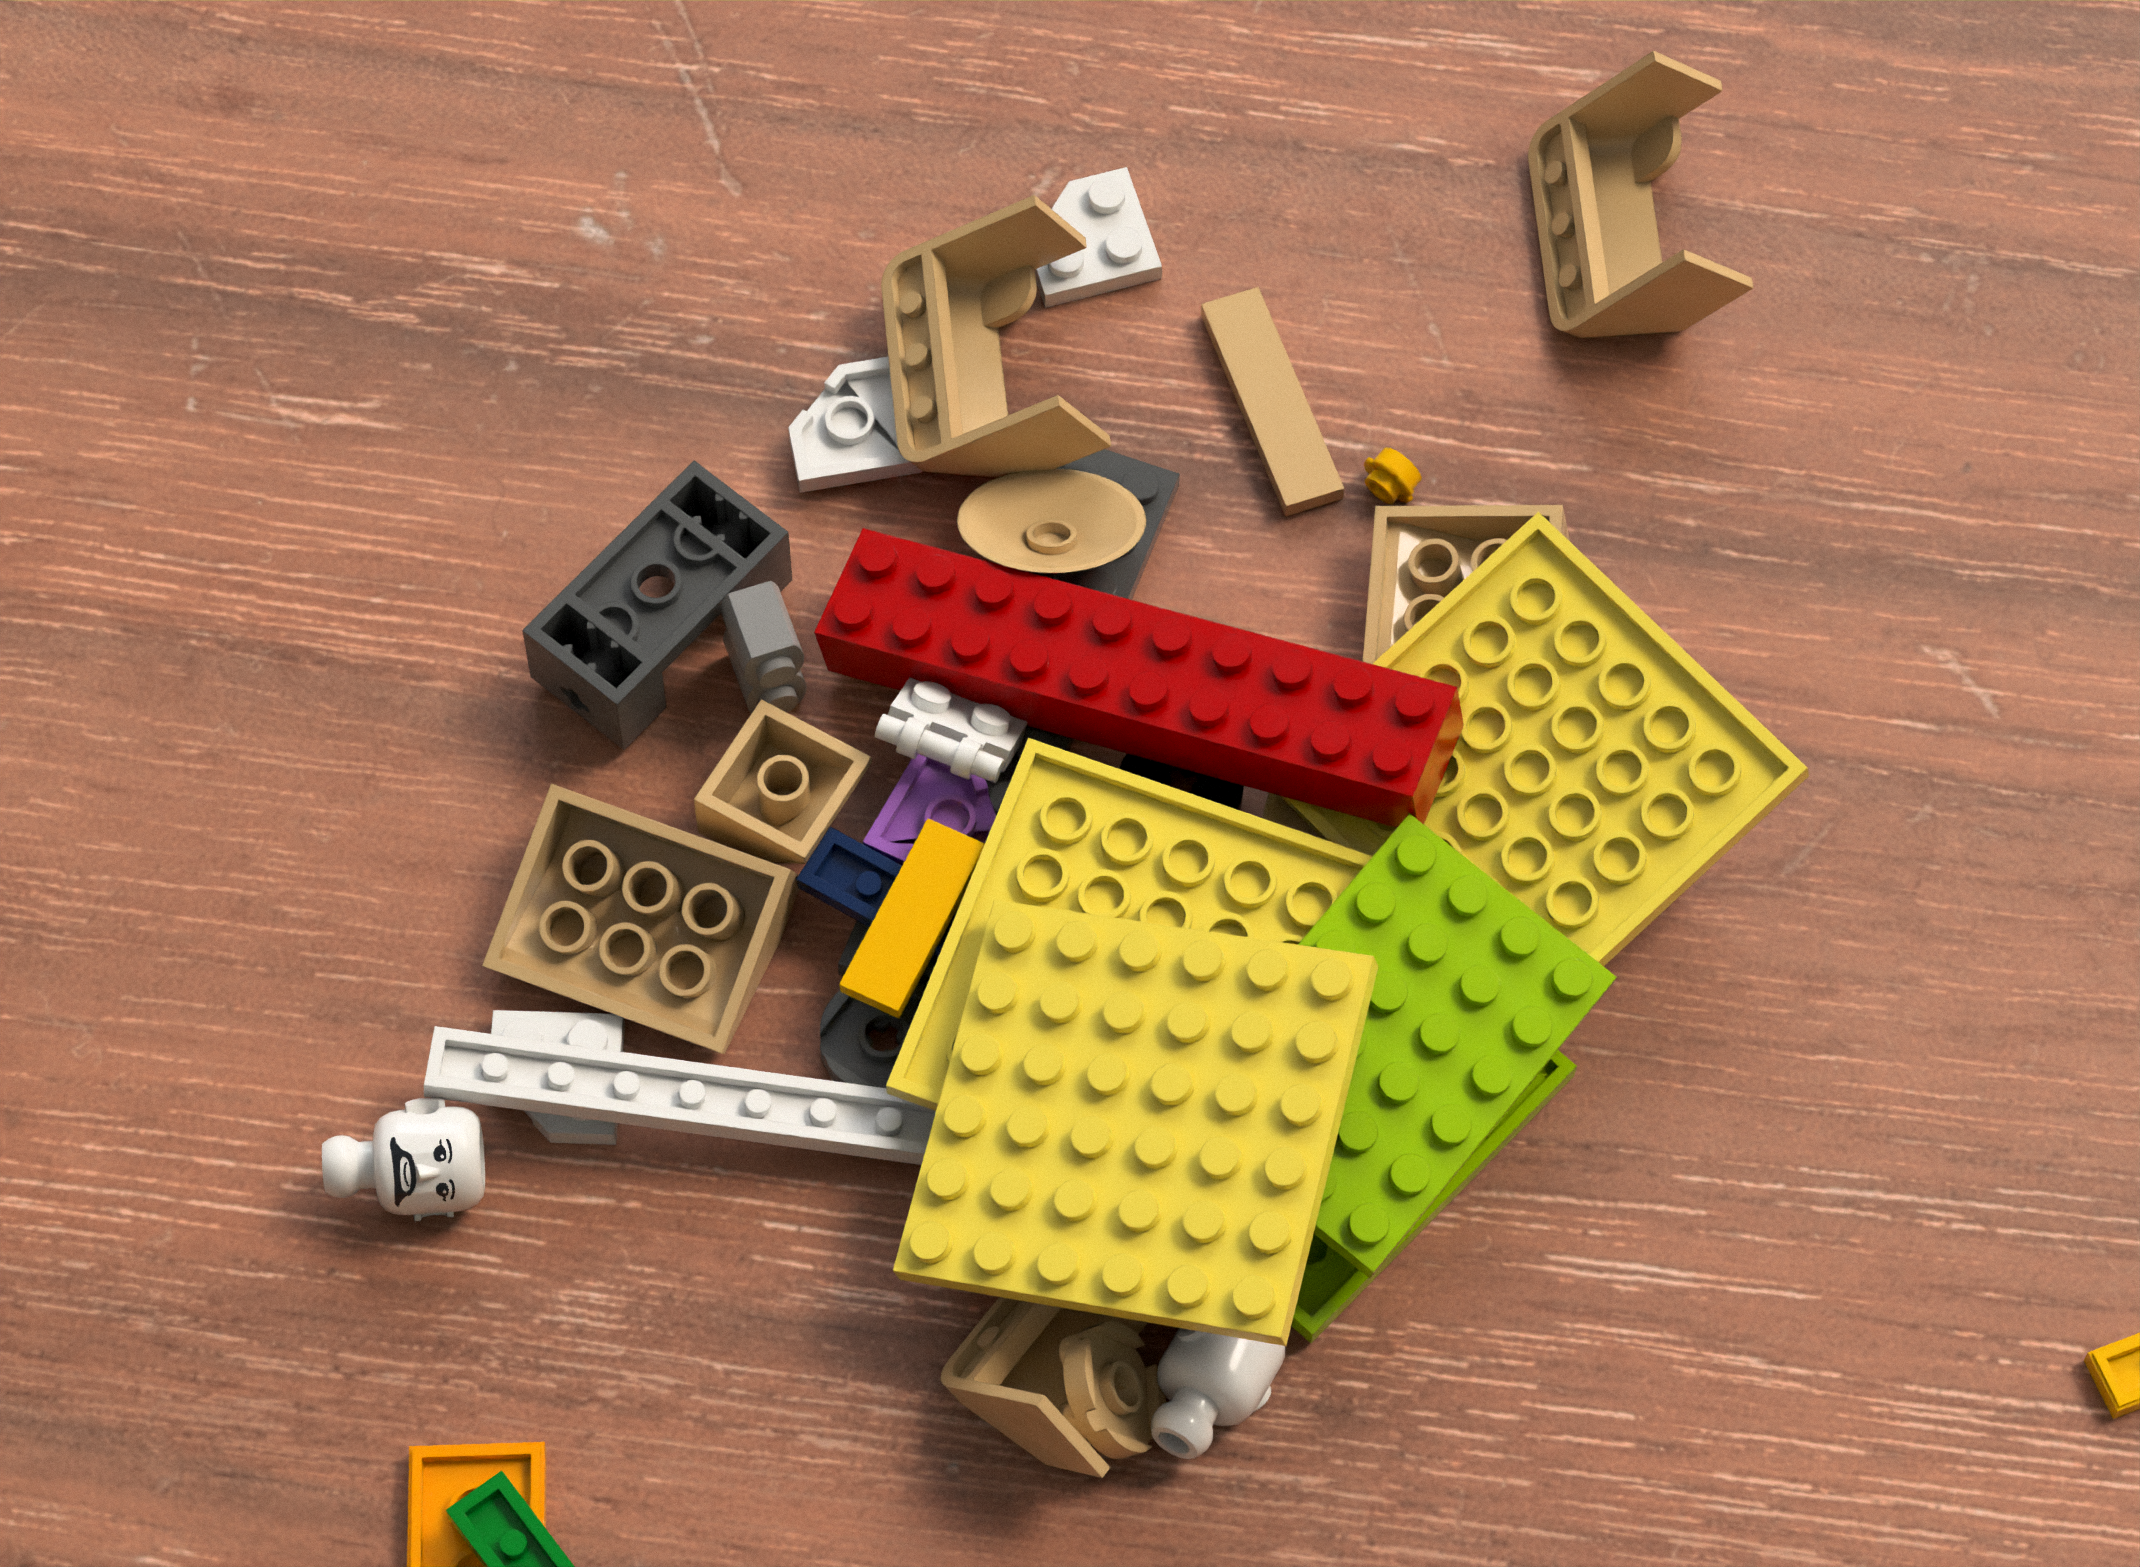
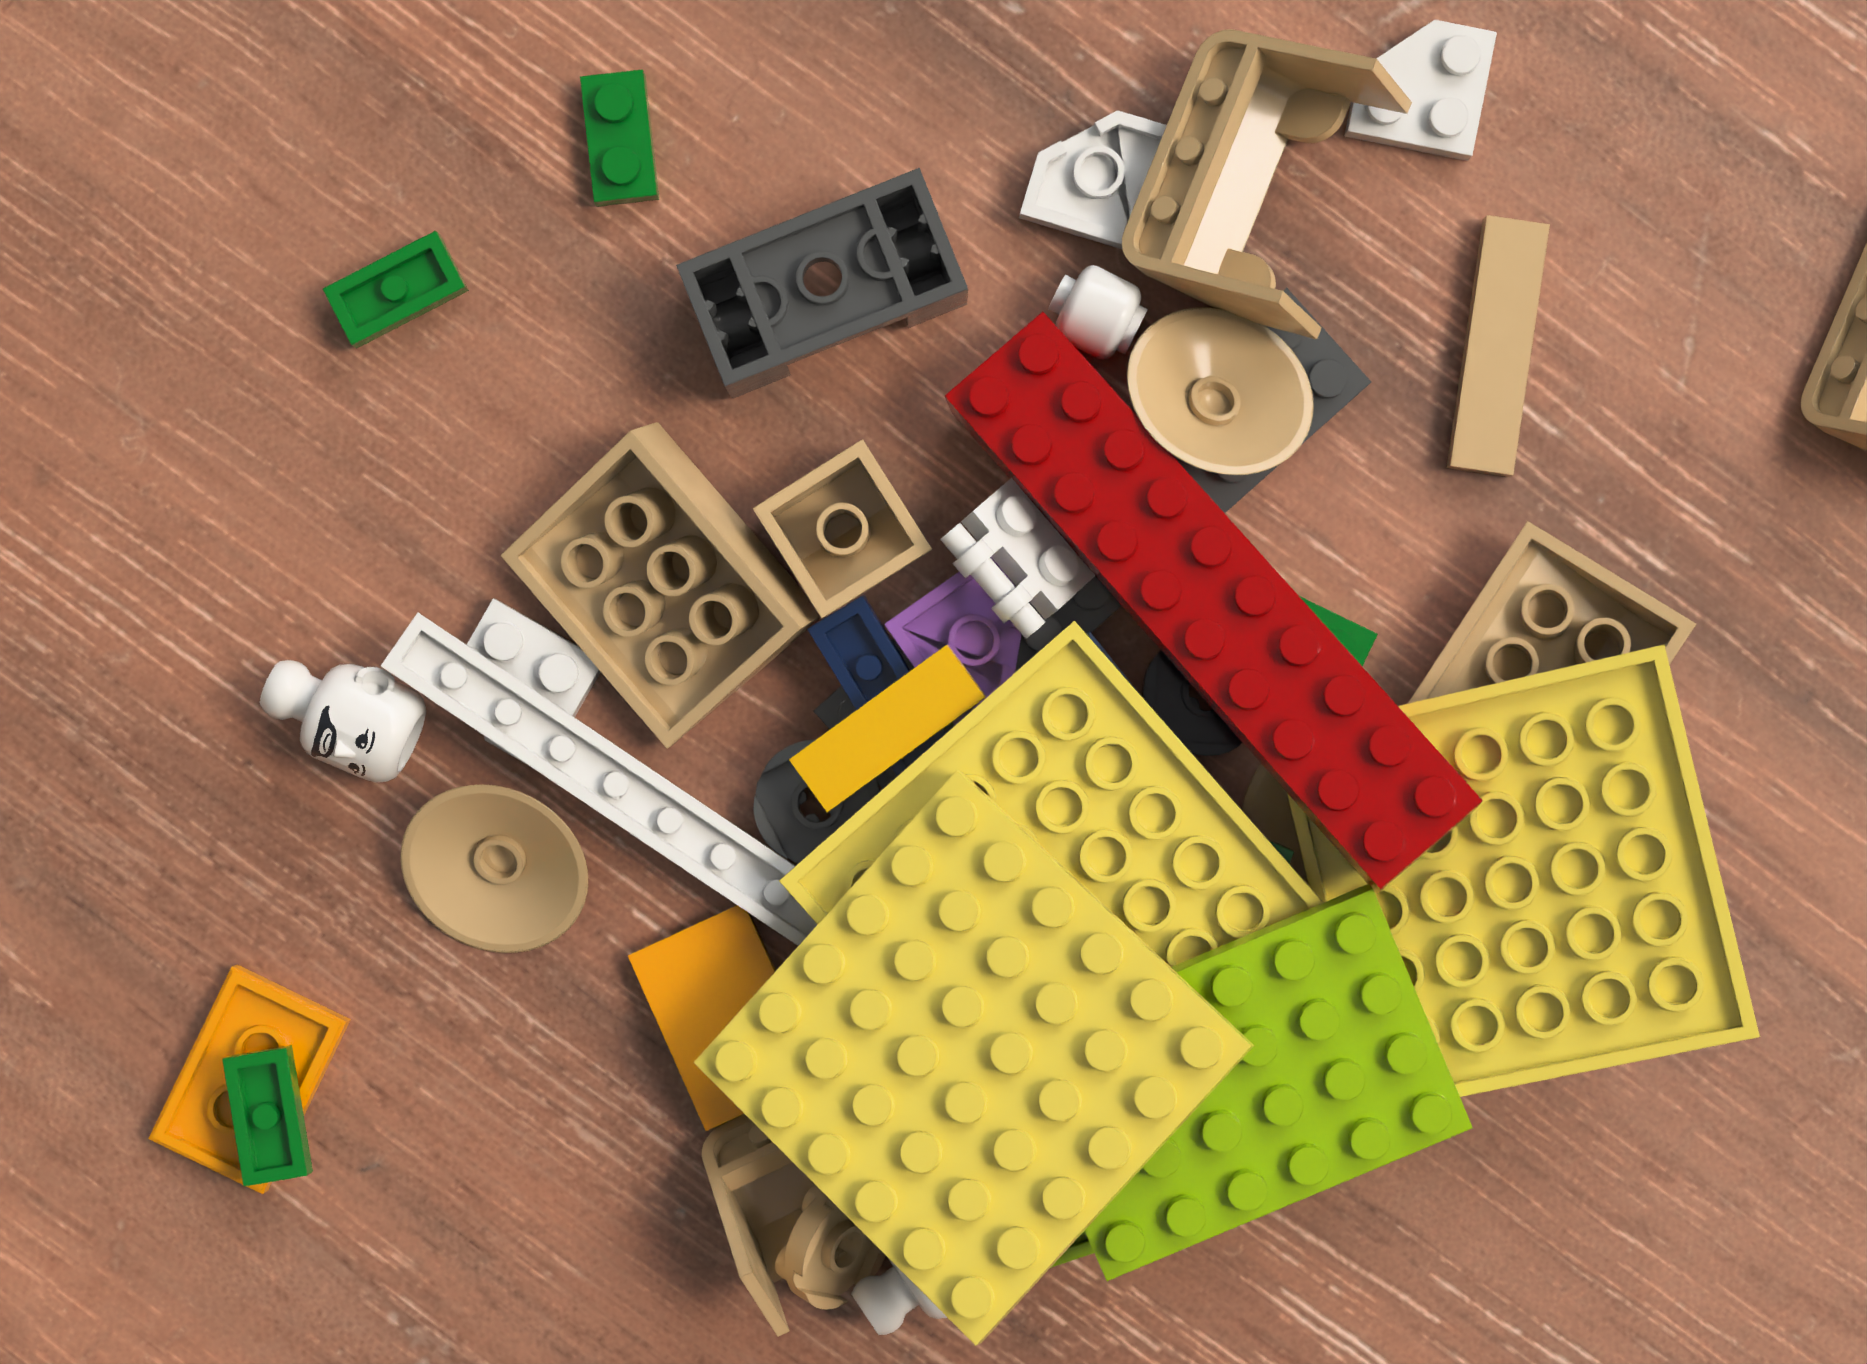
camera: 30 degrees right, 25 degrees up
light grey brick [720,581,806,713] -> none
yellow plate [1364,447,1422,504] -> none
none -> green plate [323,230,469,349]
none -> tan hat [400,785,588,953]
none -> green plate [580,69,659,207]
none -> light orange tile [628,905,776,1131]
none -> white head [1048,265,1148,360]

